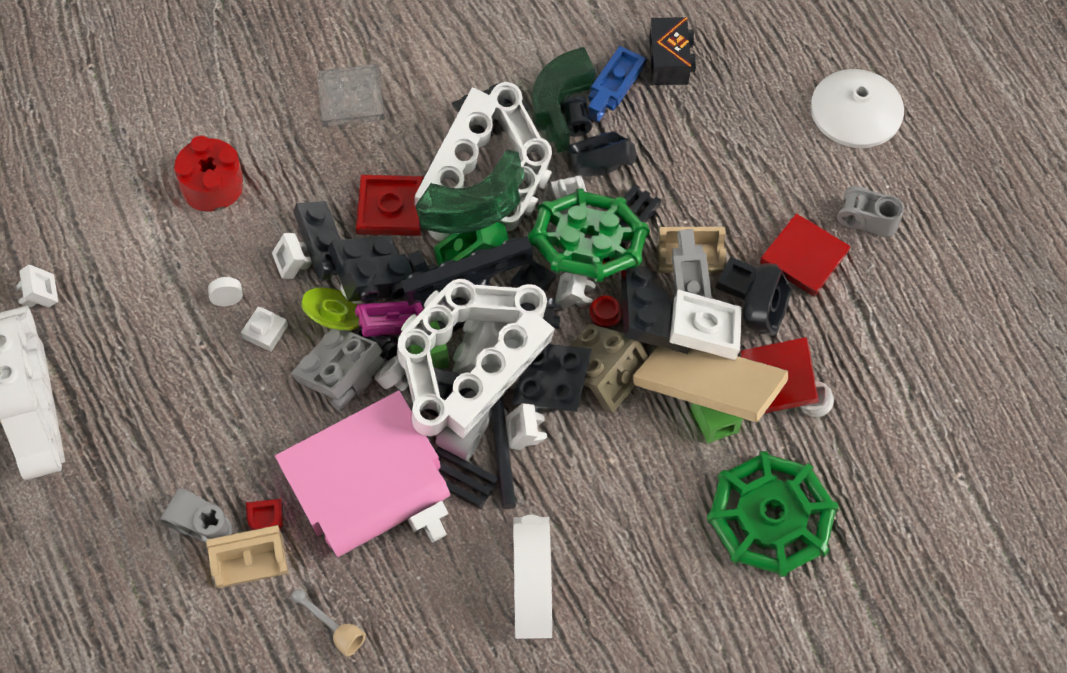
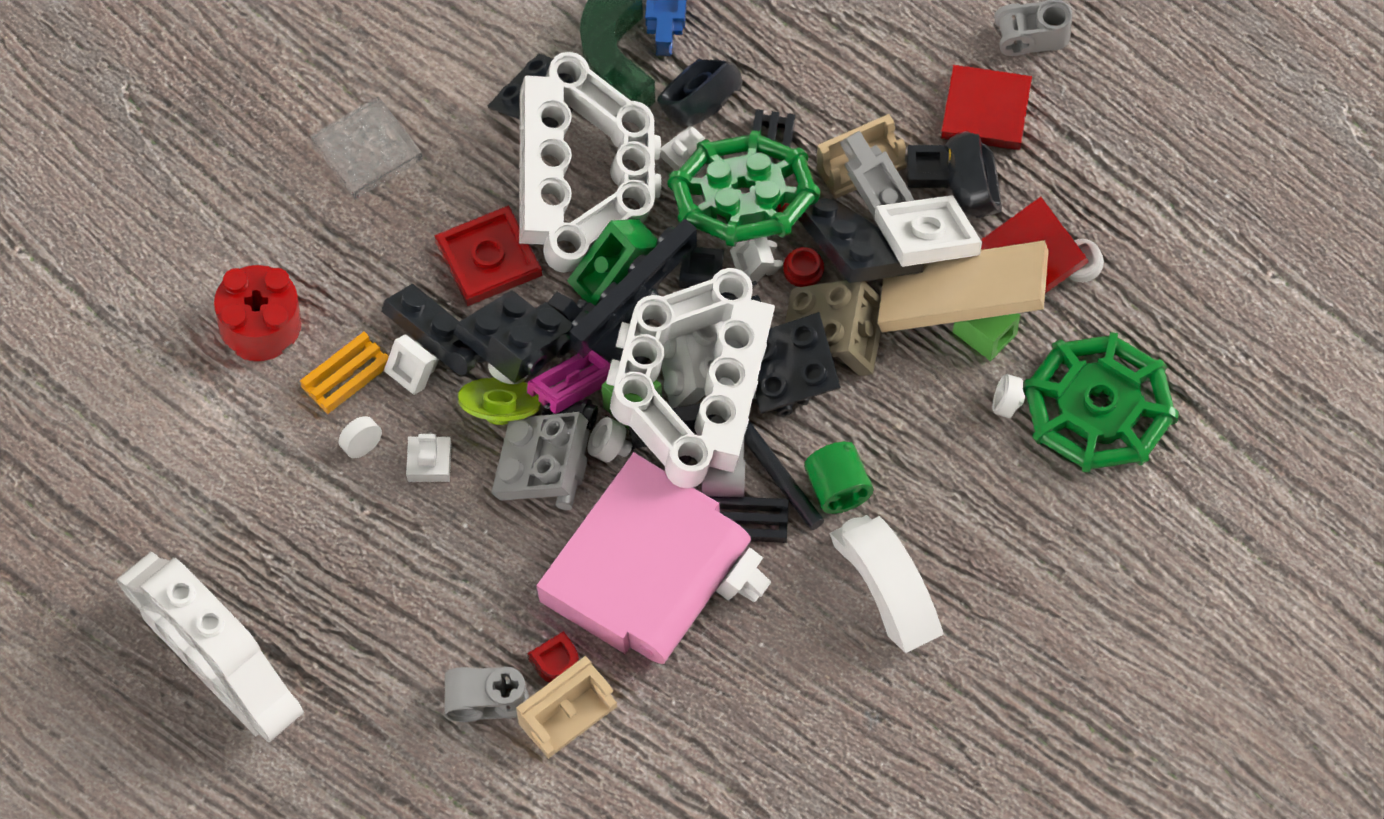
camera: 25 degrees left, 0 degrees up
white tile [16,265,58,308] -> none
tan hinge [291,589,366,657] -> none
clear green arch [415,149,524,234] -> none
white tile [505,403,547,450] -> none
black bush [560,95,592,137] -> none
none -> light orange tile [300,331,389,415]
none -> green piece [804,441,874,514]
none -> white tile [992,374,1025,418]

